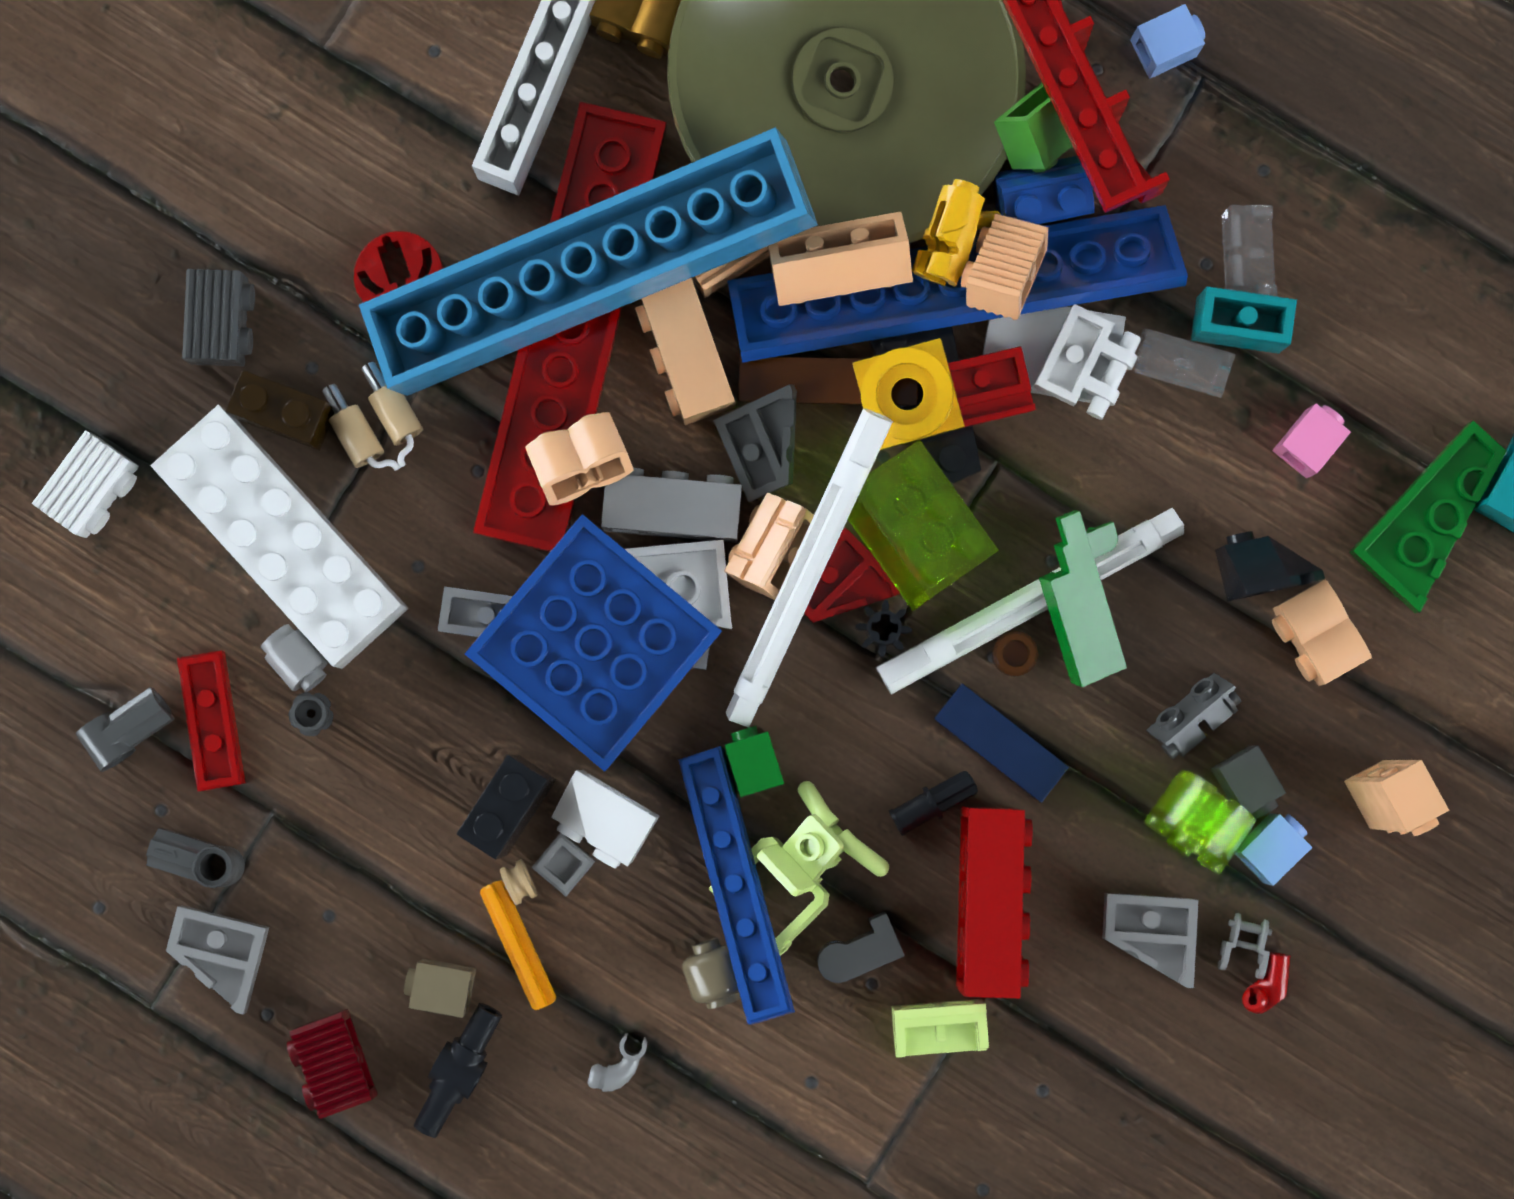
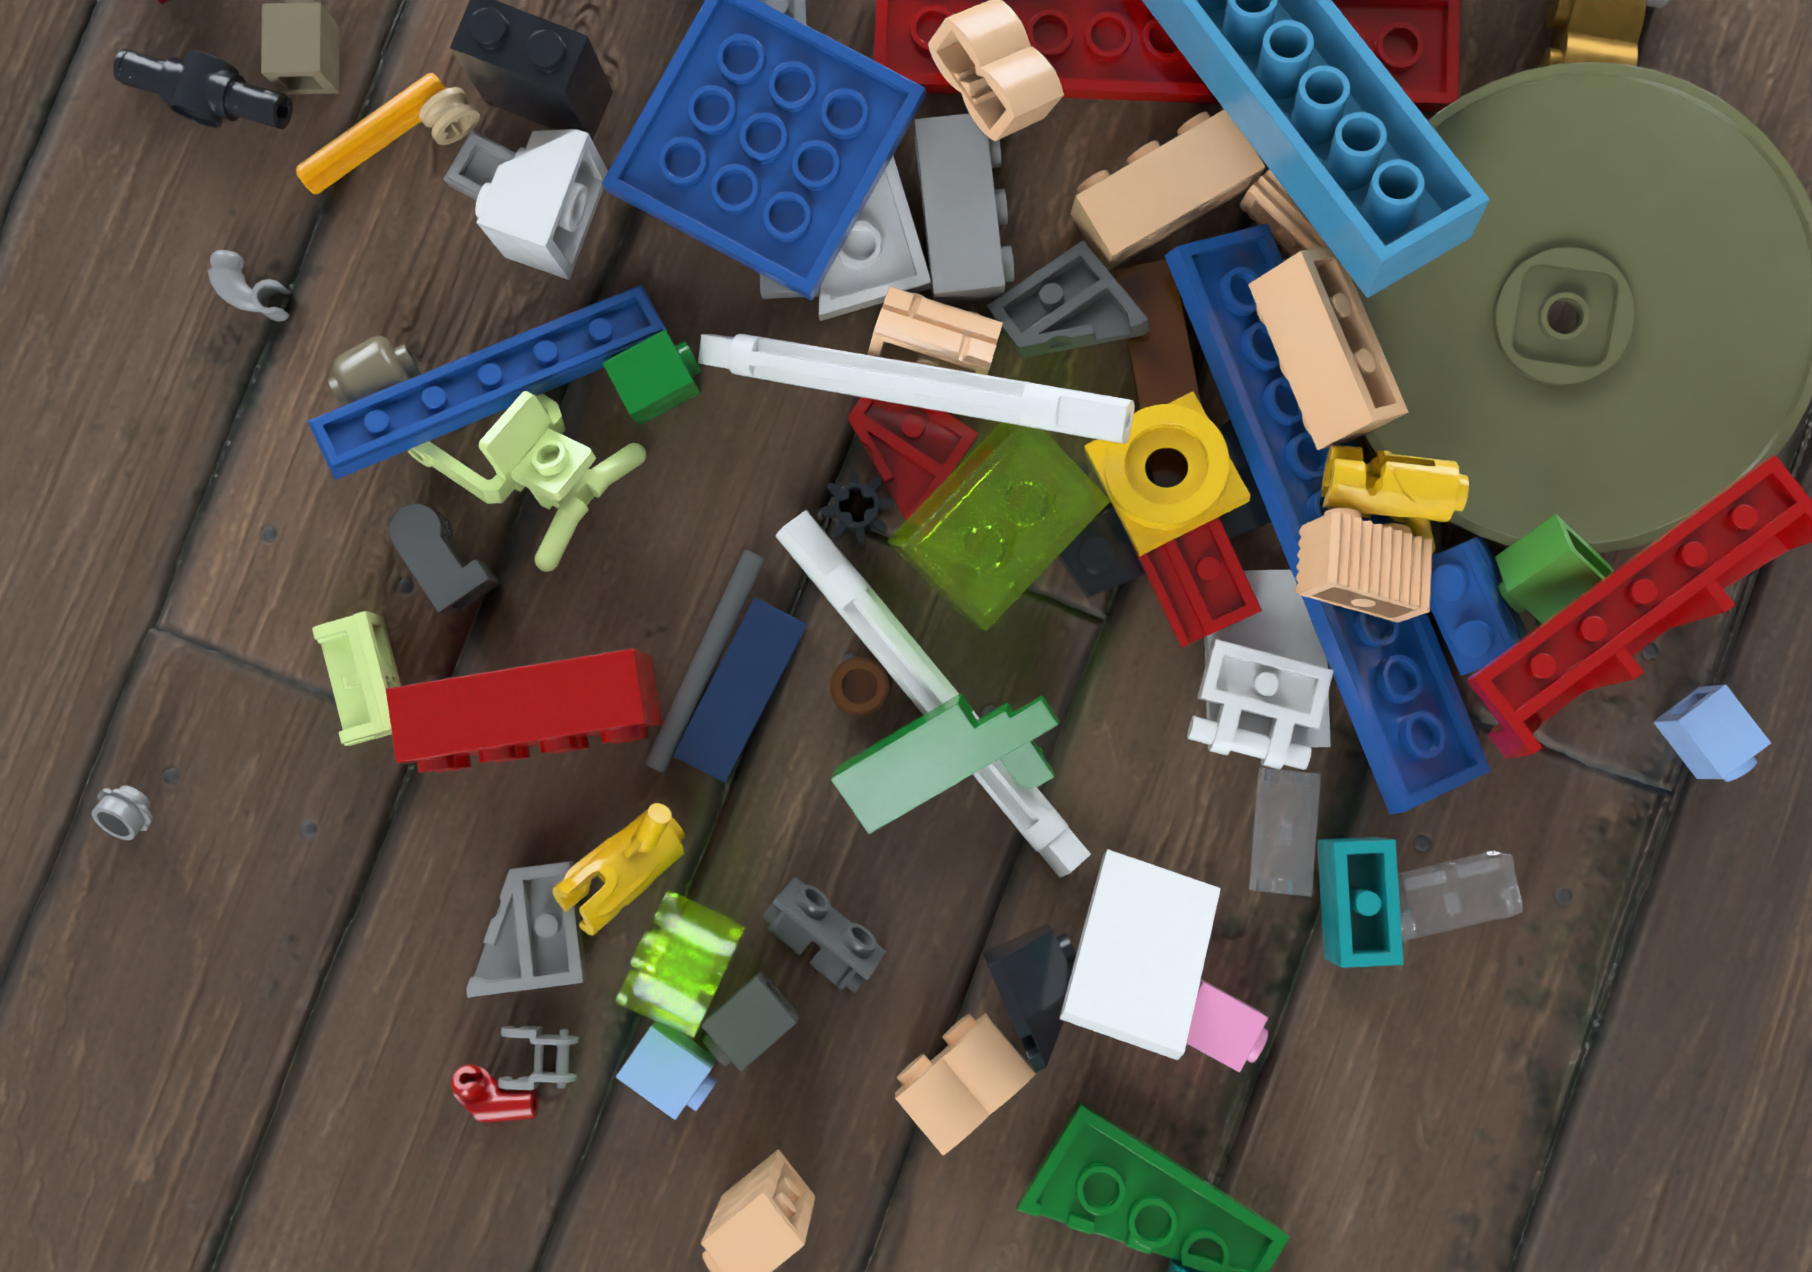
camera: 85 degrees right, 0 degrees up
black axle [888,771,978,836] -> none
none -> yellow piece [553,803,685,936]
none -> dark grey bar [644,549,766,773]
none -> white tile [1059,849,1221,1060]

